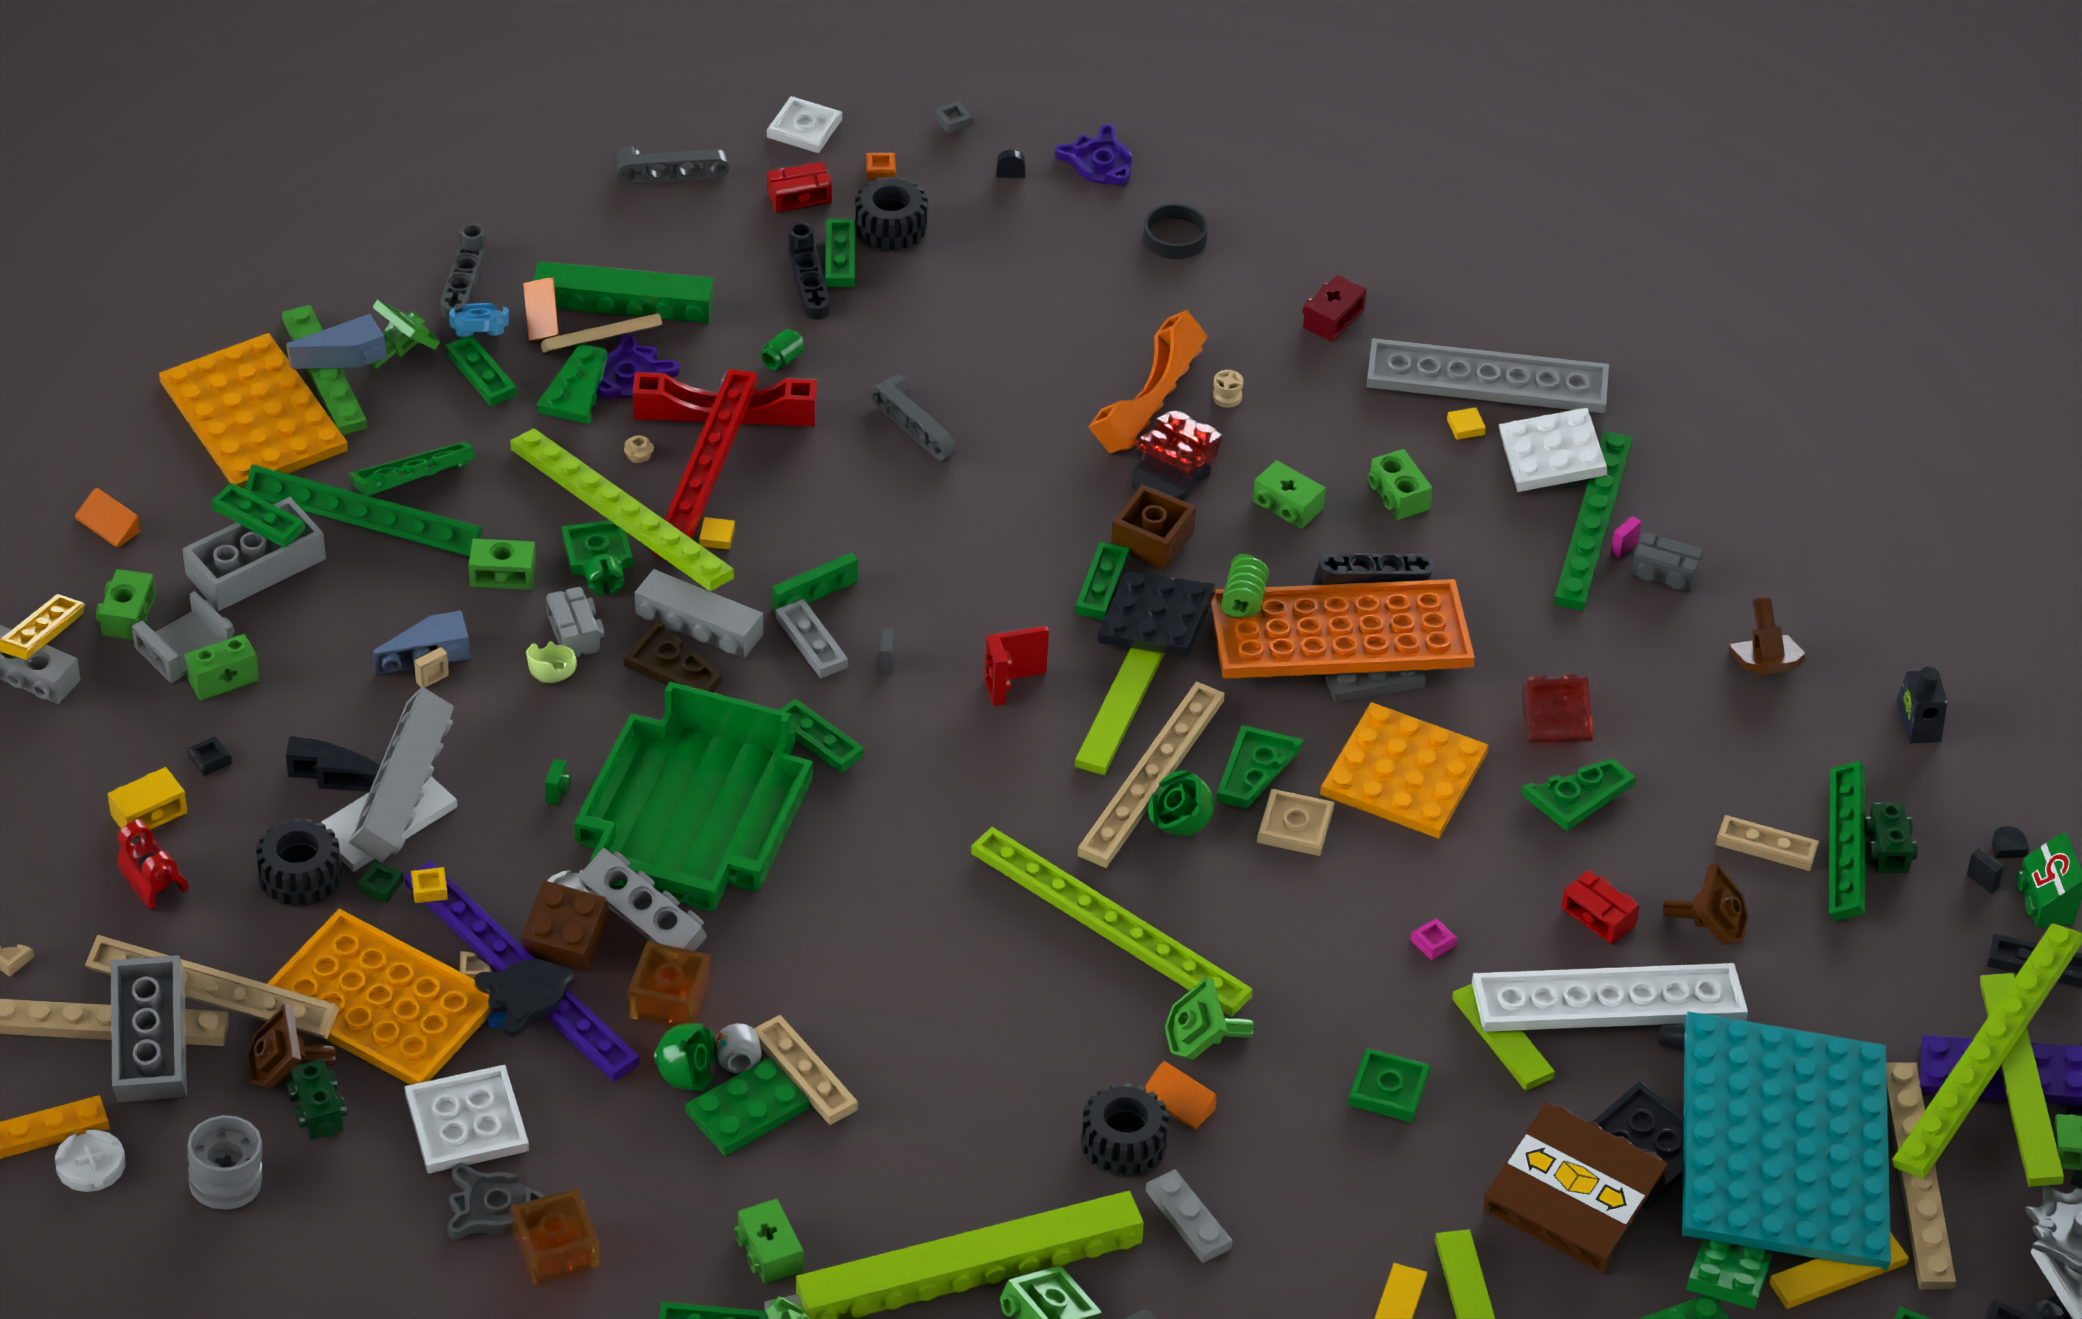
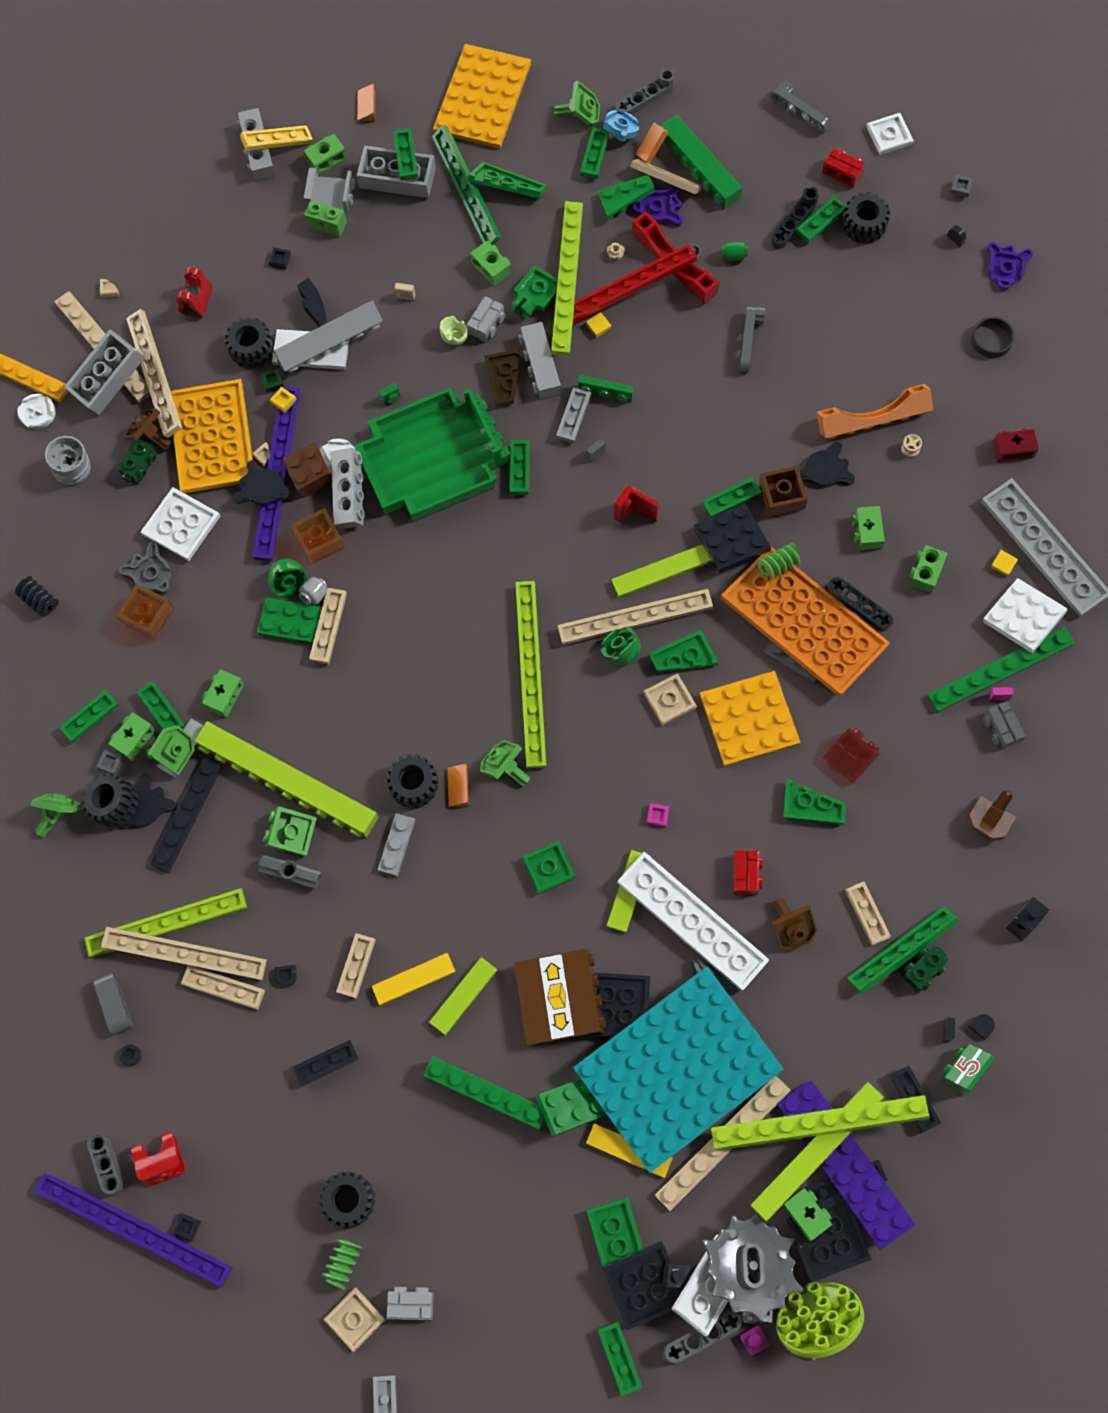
camera: 55 degrees right, 25 degrees up
yellow brick [107,767,188,838] -> none
bright green plate [282,305,367,435] -> none
sand blue slope [286,314,387,369] -> none
sand blue slope [373,610,470,675] -> none
orange tile [866,153,896,180] -> none
clear red plate [1137,411,1223,473] -> none

